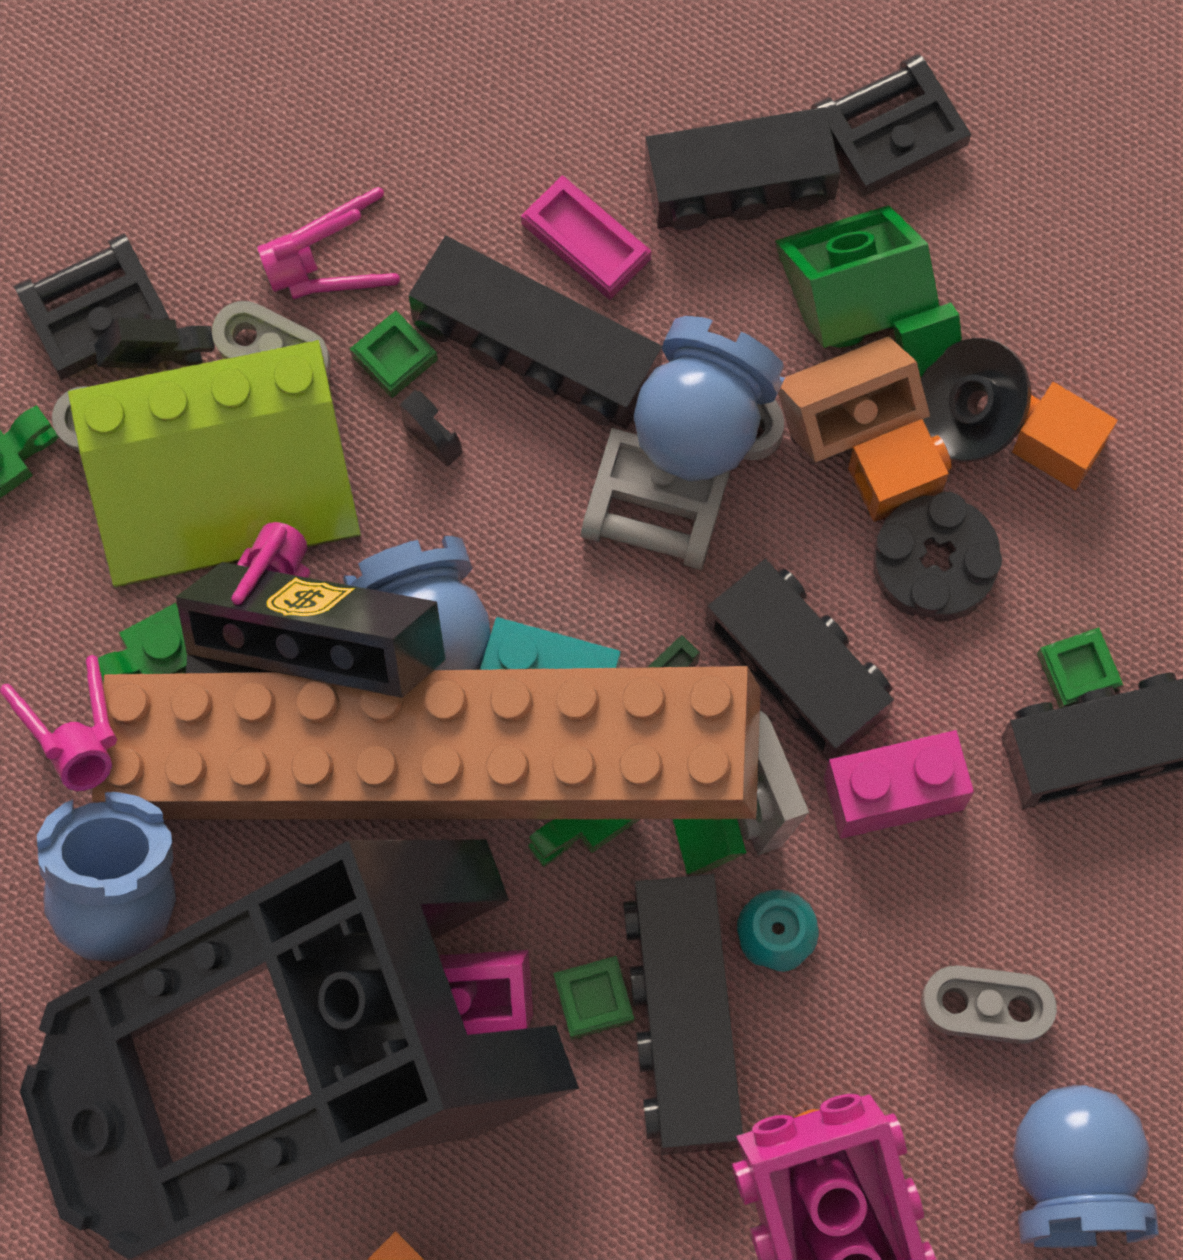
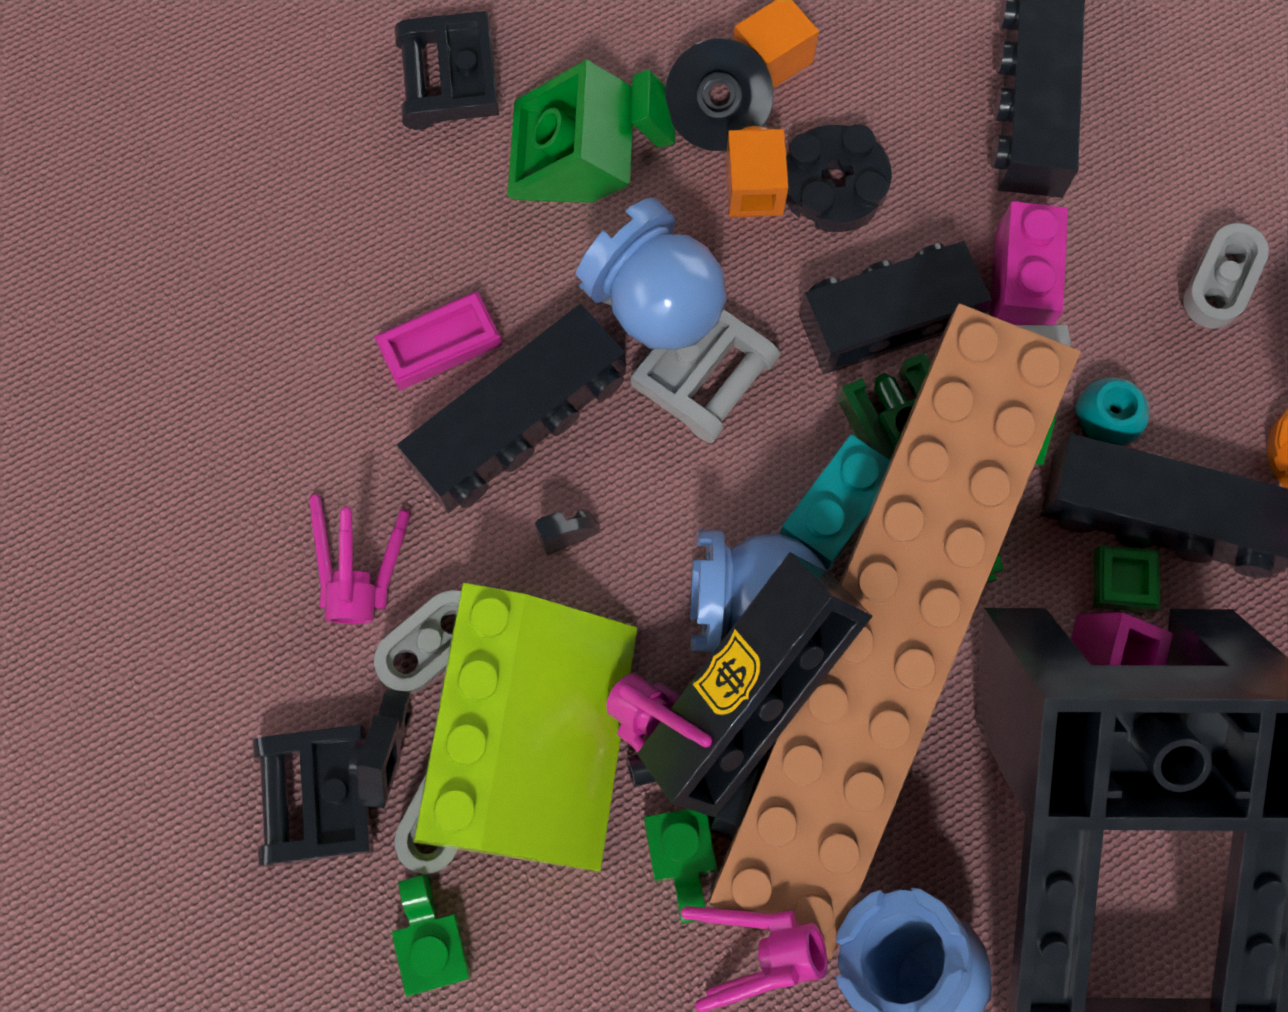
camera: 70 degrees left, 0 degrees up
green tile [350,310,438,399] -> none
black brick [645,107,840,230] -> none
nougat brick [778,336,930,463] -> none
green tile [1037,627,1123,708] -> none

